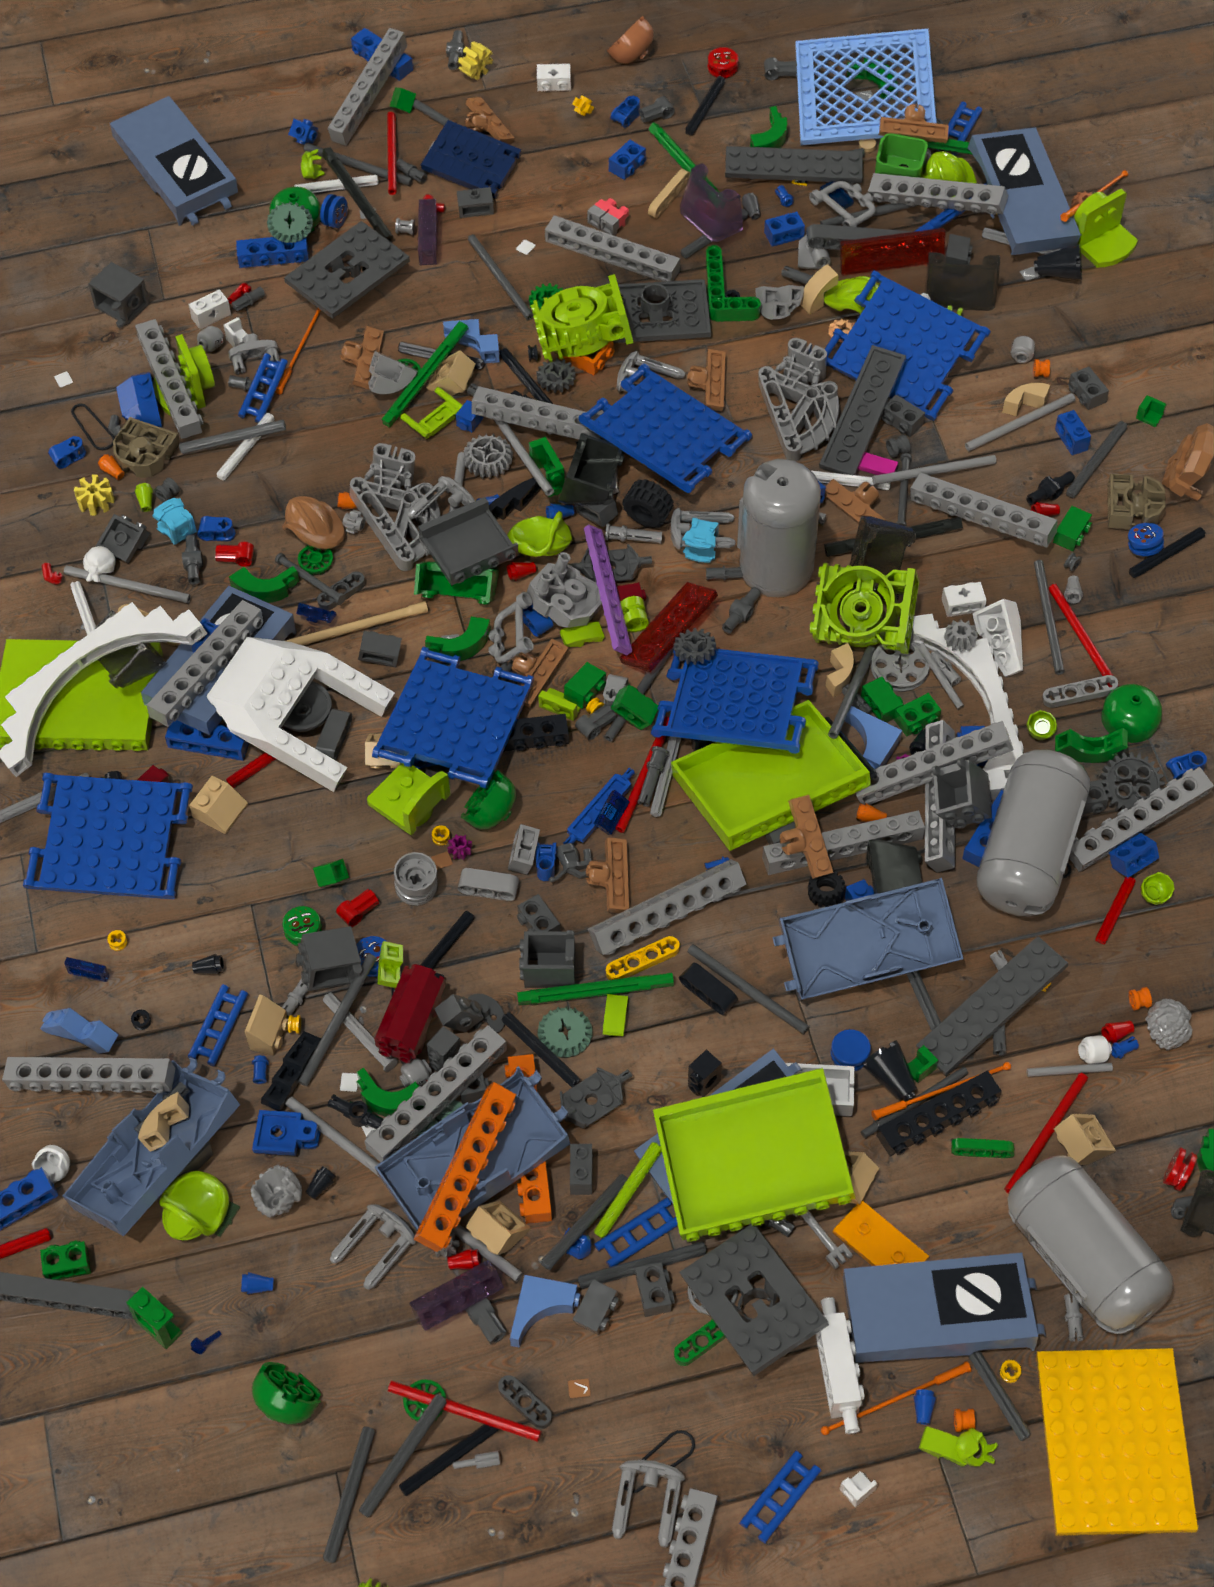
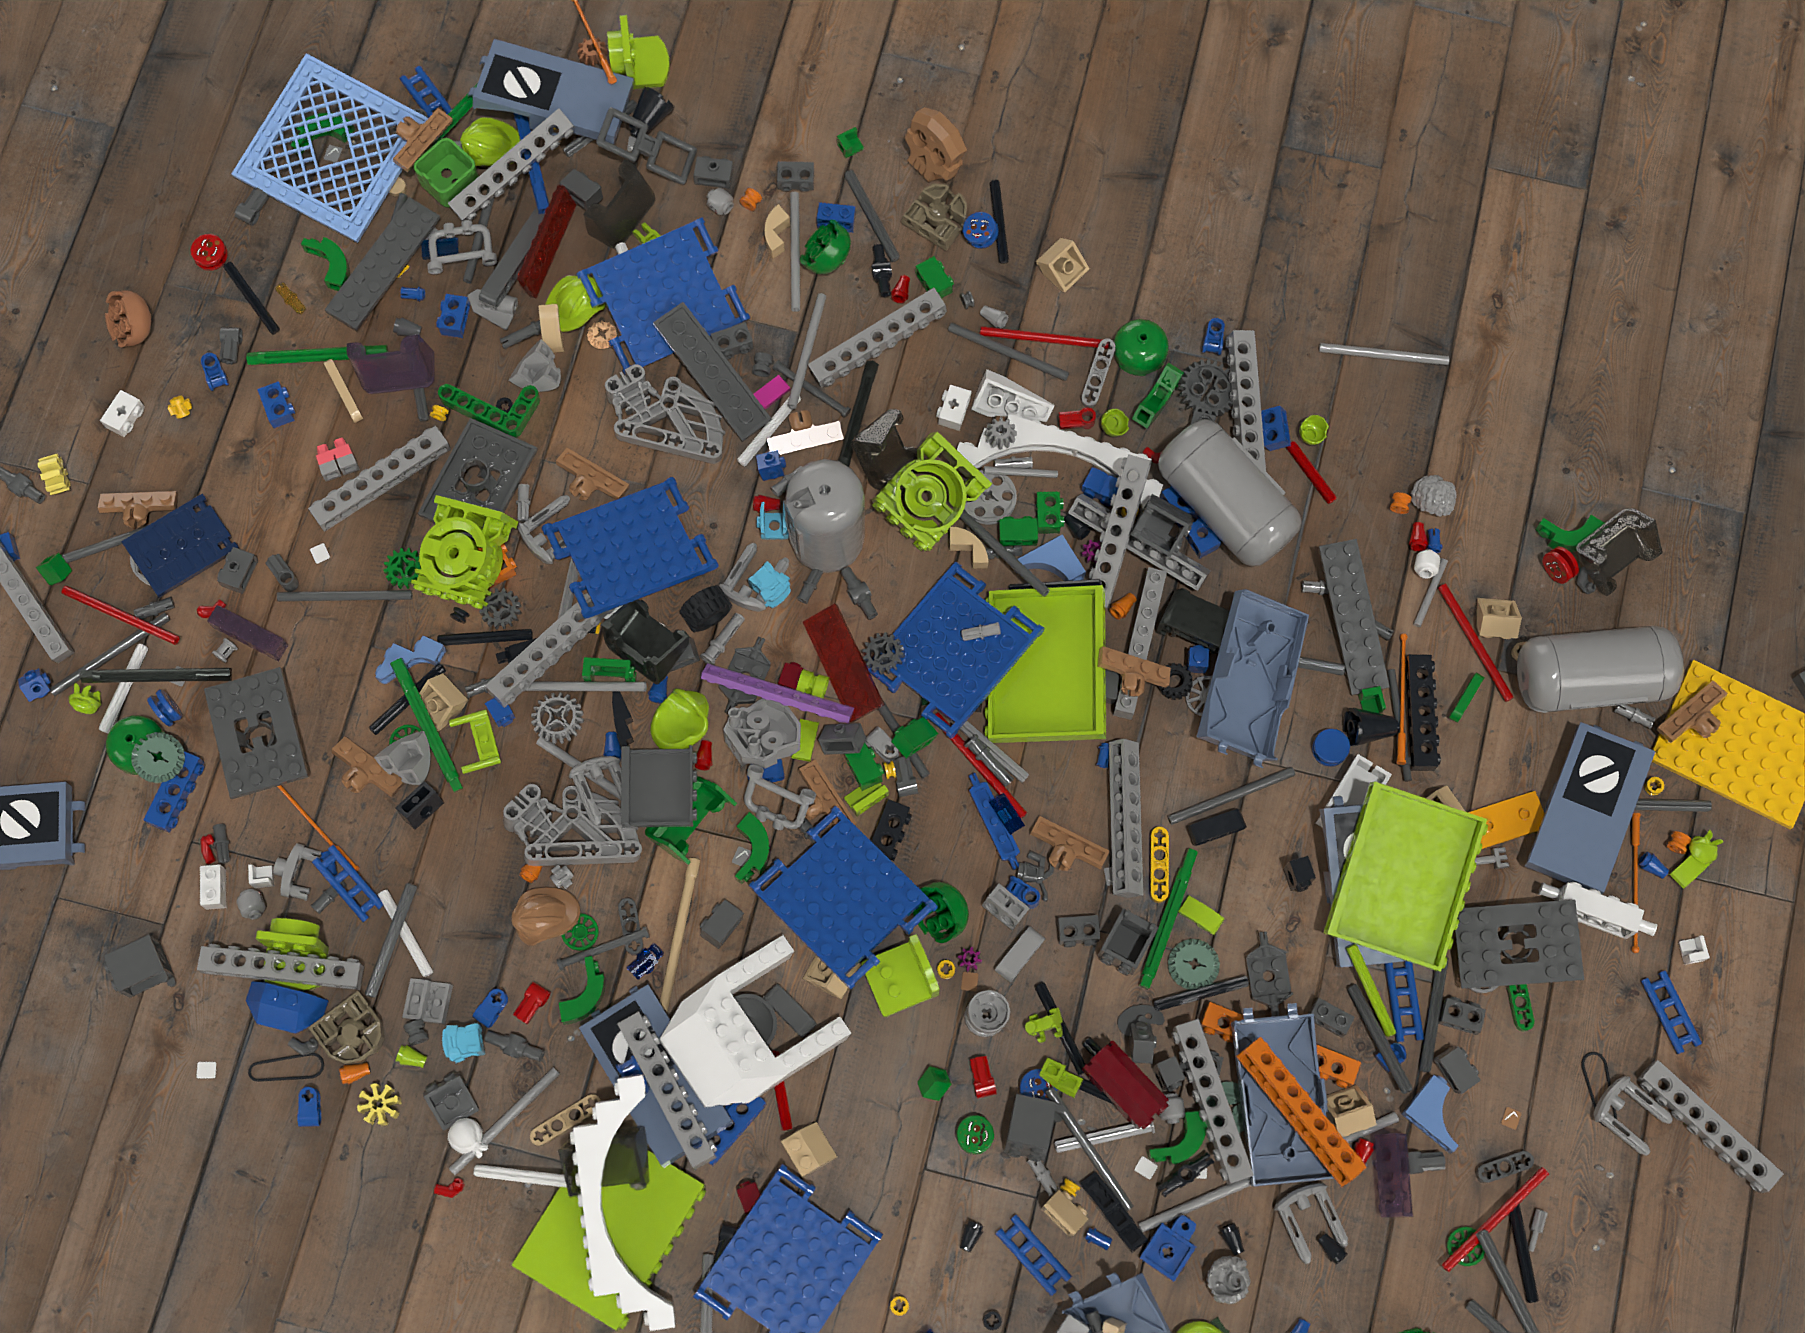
camera: 65 degrees left, 15 degrees up
none -> dark grey piece [265,554,299,592]
none -> clear yellow axle [275,283,306,314]
none -> black brick [395,781,444,830]
none -> light grey slope [402,978,453,1025]
none -> yellow bush [430,405,449,421]
none -> light grey axle [516,484,531,522]
none -> dark grey bar [596,107,697,185]
none -> dark grey brick [694,156,734,189]
none -> green cylinder [800,219,851,275]
none -> dark grey brick [818,723,866,755]
none -> light grey axle [962,622,1001,641]
none -> lime piece [1025,1007,1063,1043]
none -> tan slope [1036,238,1090,292]
none -> red piece [1059,407,1096,429]
none -> black cone [1318,1233,1348,1265]
none -> medium nougat plate [1657,681,1728,743]

